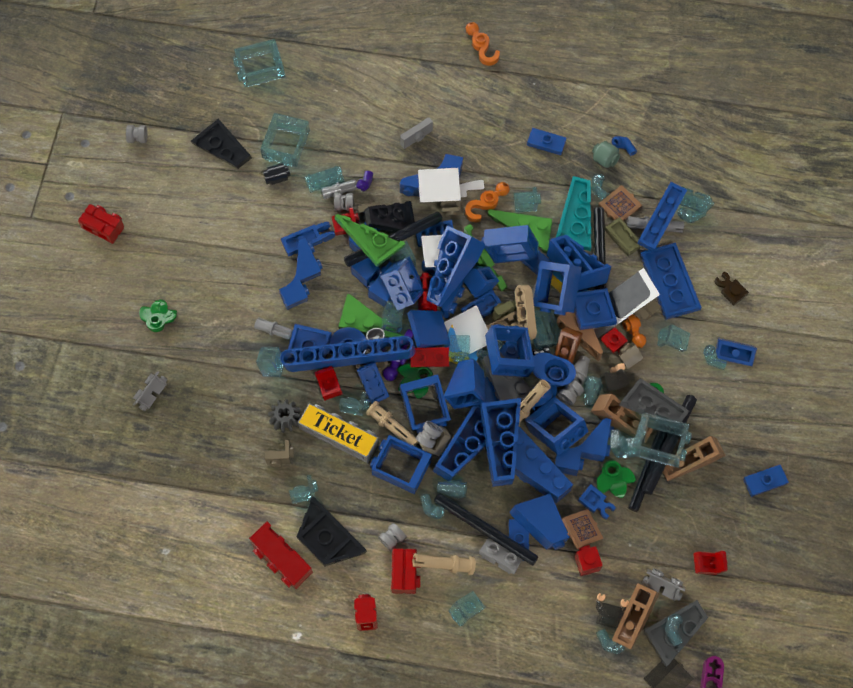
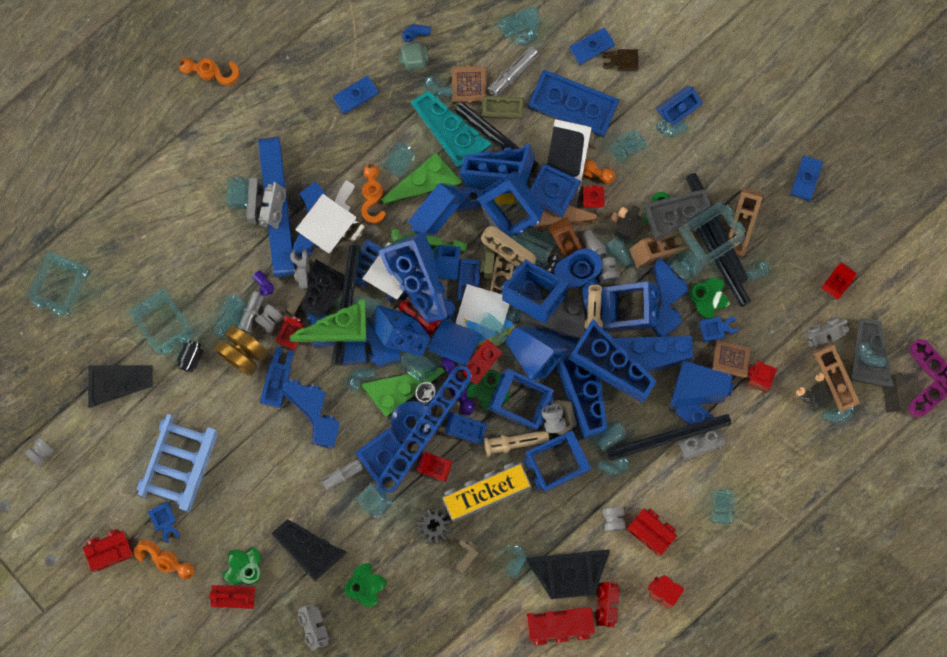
camera: 50 degrees left, 10 degrees up
clear light blue bracket [339,392,370,416] -> none
tan pin [412,553,476,575] -> none
dark tan bracket [617,342,643,368] -> none
blue plate [637,182,687,252] -> none
none -> orange piece [134,539,195,579]
none -> light blue fence [137,414,218,513]
none -> blue plate [148,502,180,544]
none -> red hinge [209,585,255,609]
none -> pearl gold wheel [213,325,269,377]
none -> clear light blue brick [226,176,249,209]
none -> blue beam [258,137,295,277]
none -> light grey hinge [259,182,286,229]
none -> black wing [271,519,347,582]
none -> light grey plate [291,249,310,289]
none -> green plate [344,563,387,607]
none -> clear light blue arm [347,368,375,391]
none -> blue plate [569,27,615,66]
none -> red hinge [595,582,620,628]
none -> clear light blue arm [744,262,771,280]

